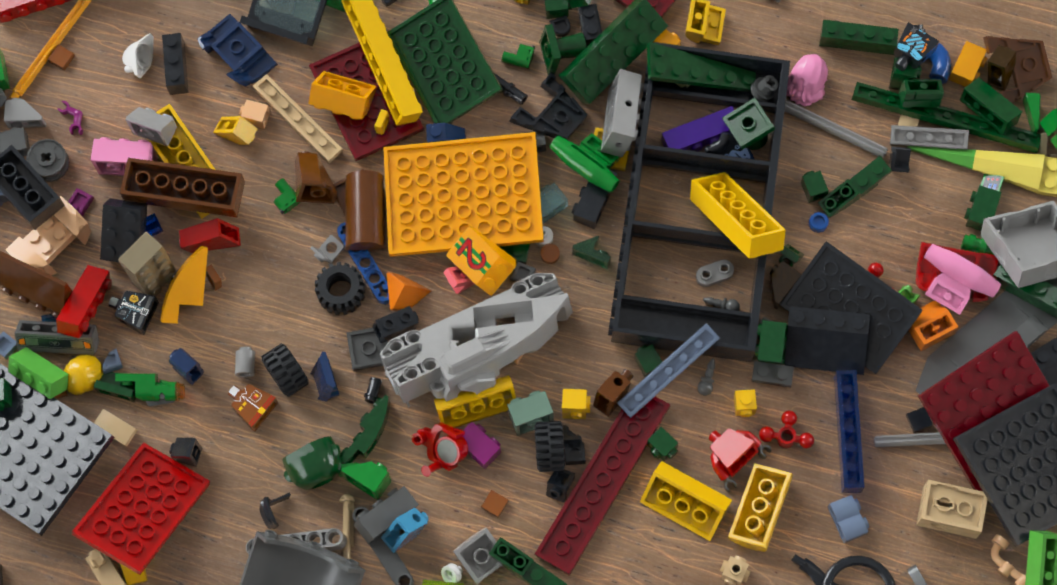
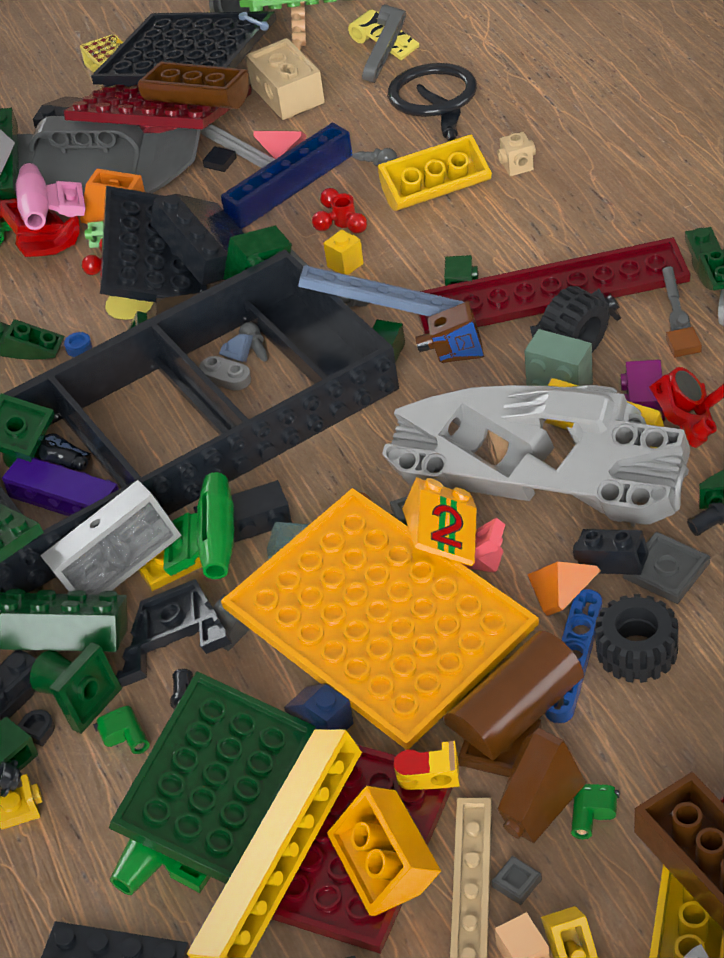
camera: 130 degrees left, 25 degrees down
light grey bracket [310,235,345,263] -> none
yellow tile [374,109,390,135] -> none
yellow brick [562,389,591,419] -> none
clear green slope [572,236,611,269] -> none
yellow slope [640,461,732,541] -> none
yellow brick [690,172,786,259] -> none
torso [709,429,771,492] -> none
dark green brick [801,170,829,203] -> none
sand blue brick [828,495,869,543] -> none
none -> reddish brown brick [138,62,249,109]
none -> sand blue tile [219,334,253,362]
none -> sand blue hinge [238,12,269,31]
none -> coral slope [253,131,306,160]
none -> dark grey bar [352,148,397,166]
none -> yellow leg [393,741,460,790]
none -> dark grey tile [492,856,542,905]
none -> dark grey piece [662,266,691,331]

